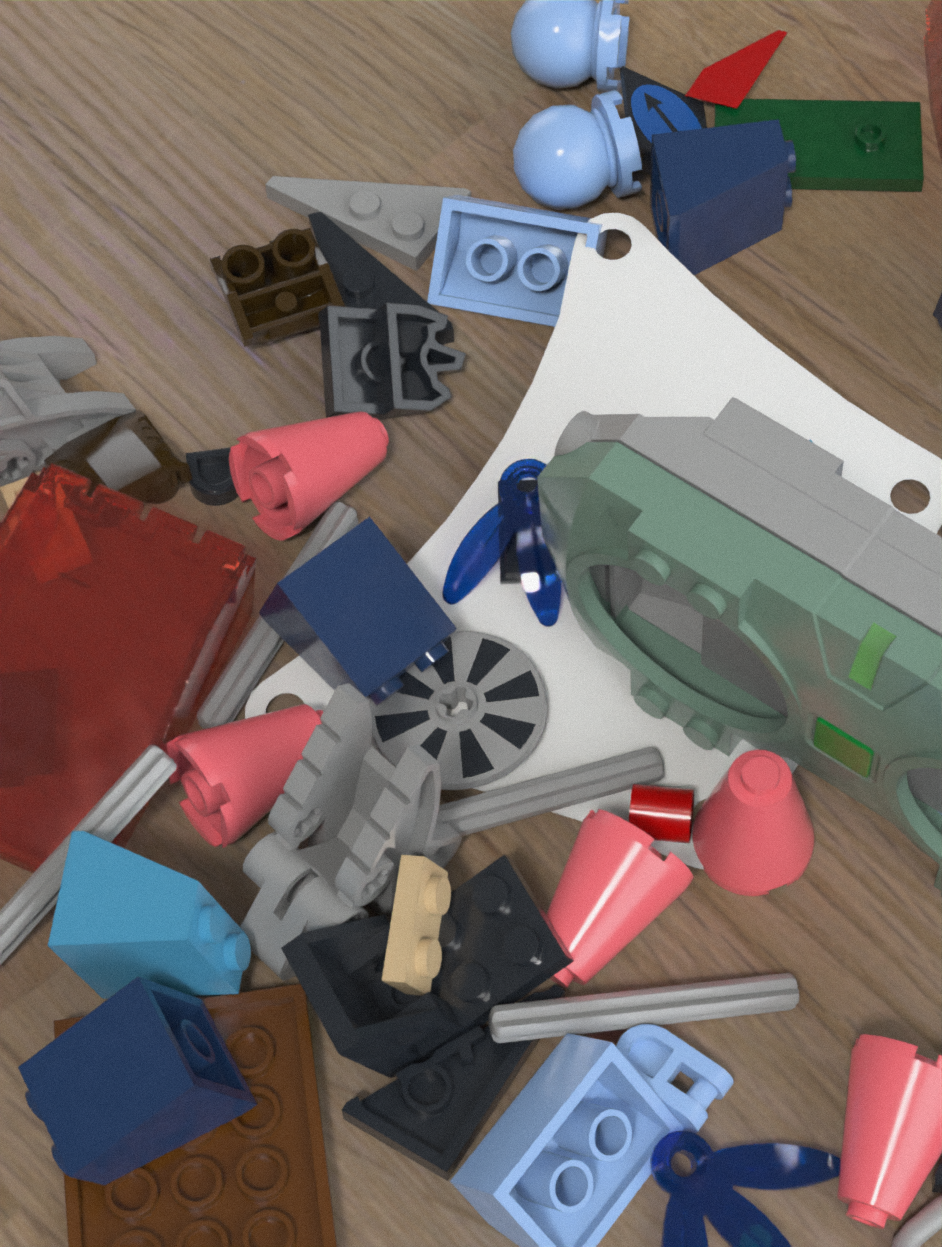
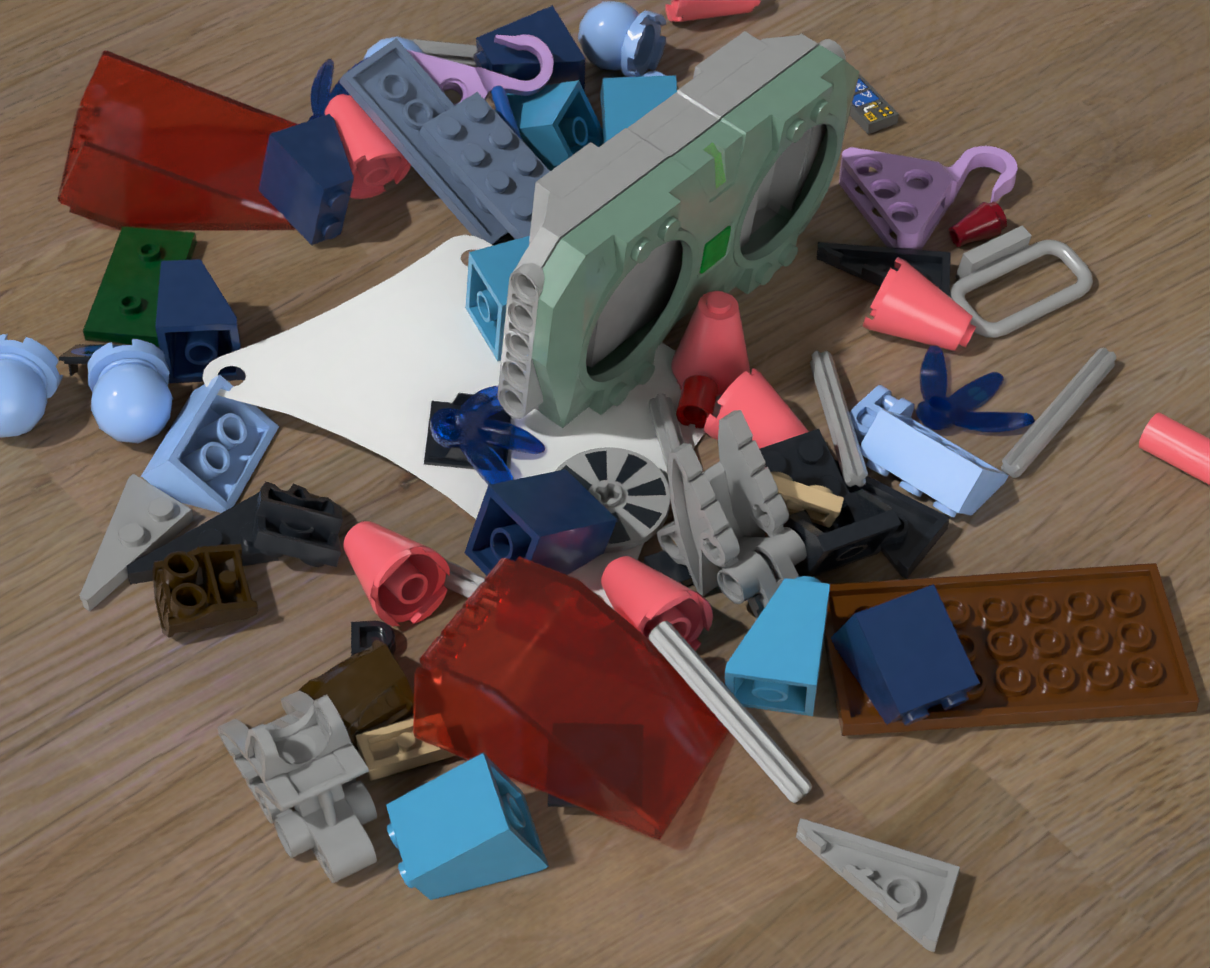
camera: 90 degrees left, 10 degrees down
red sticker [685,30,788,109] -> none

